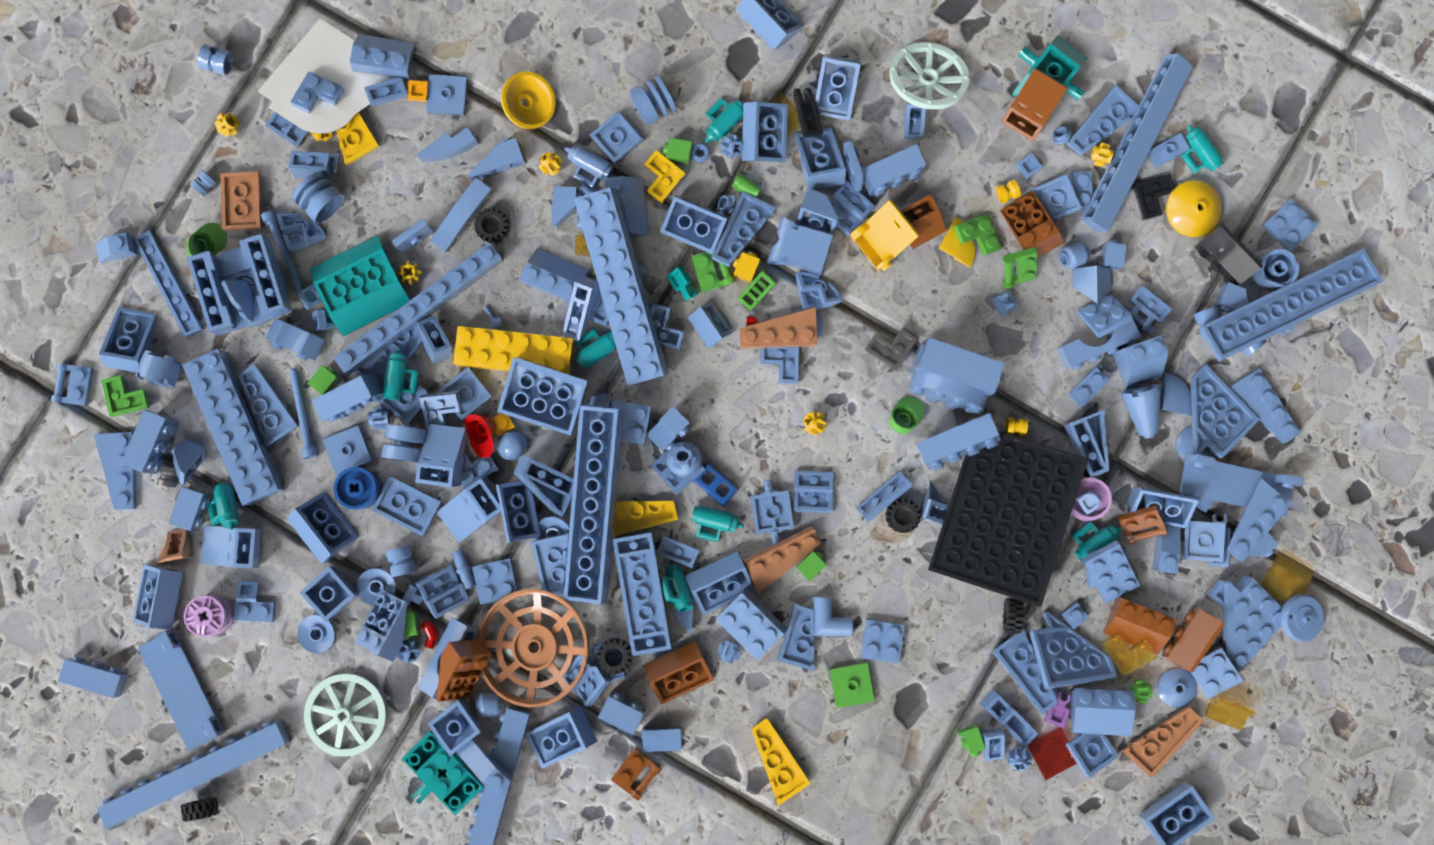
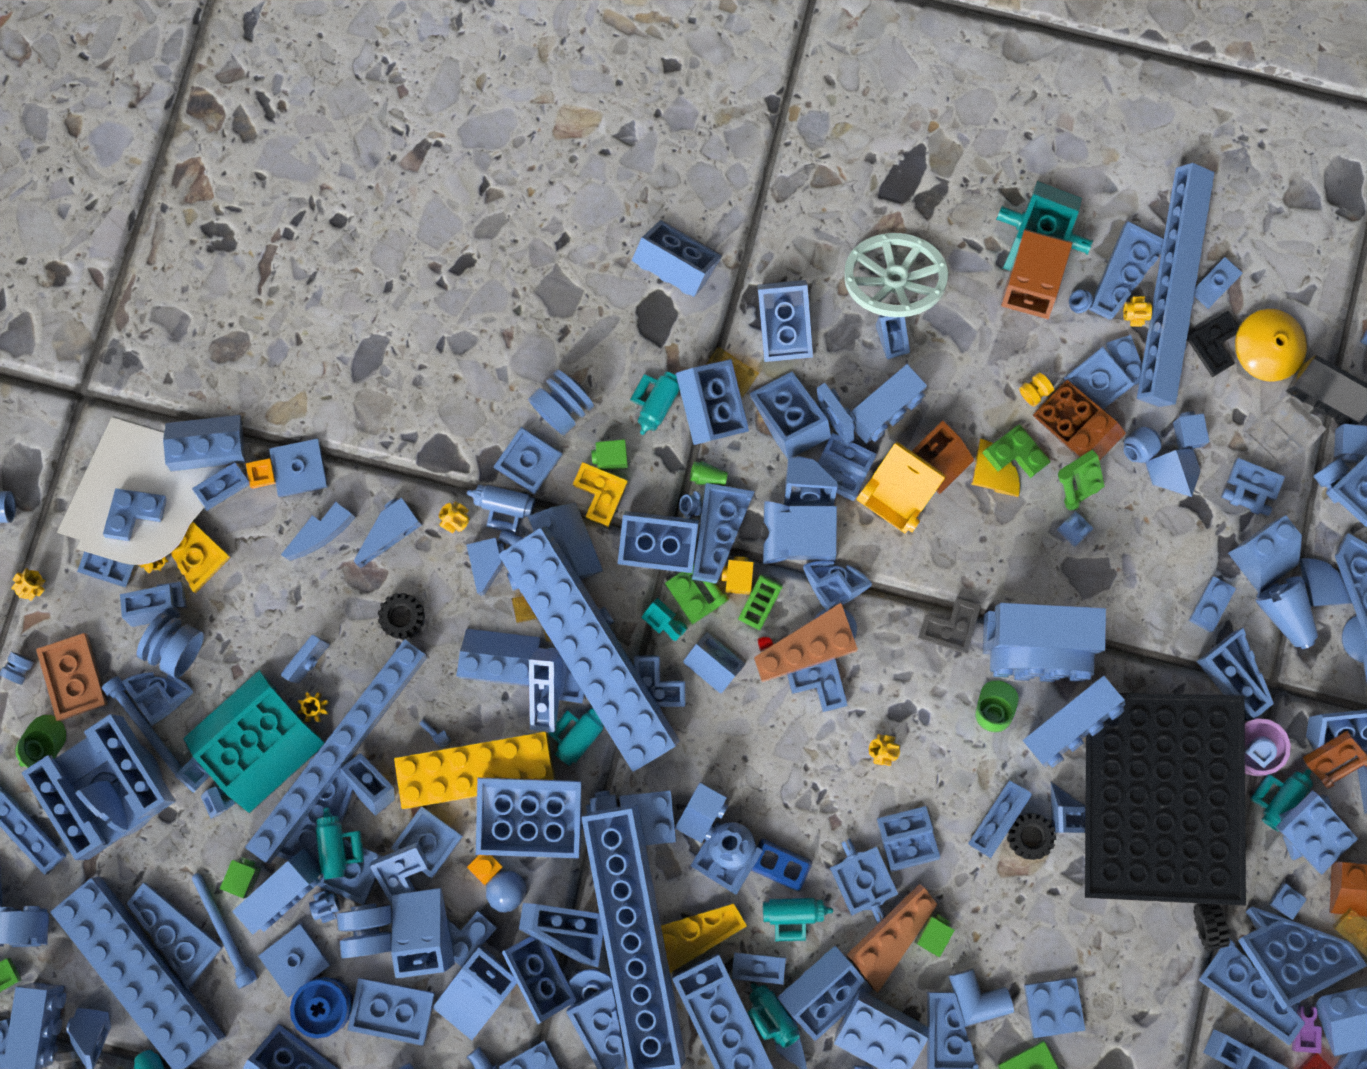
camera: 15 degrees left, 5 degrees down
medium blue brick [265,318,324,361] -> none
medium blue slope [430,177,492,252] -> none
red piece [464,414,496,458] -> none
yellow dish [501,71,555,129] -> none
medium blue plate [691,143,710,163] -> none
medium blue gear [720,134,743,159] -> none
black hinge [793,88,823,138] -> none
yellow wheel [1005,417,1028,437] -> none
medium blue plate [1015,152,1043,180] -> none
medium blue arch [1058,318,1141,370] -> none
medium blue plate [1078,293,1132,338] -> none
teal piece [1181,125,1224,174] -> none

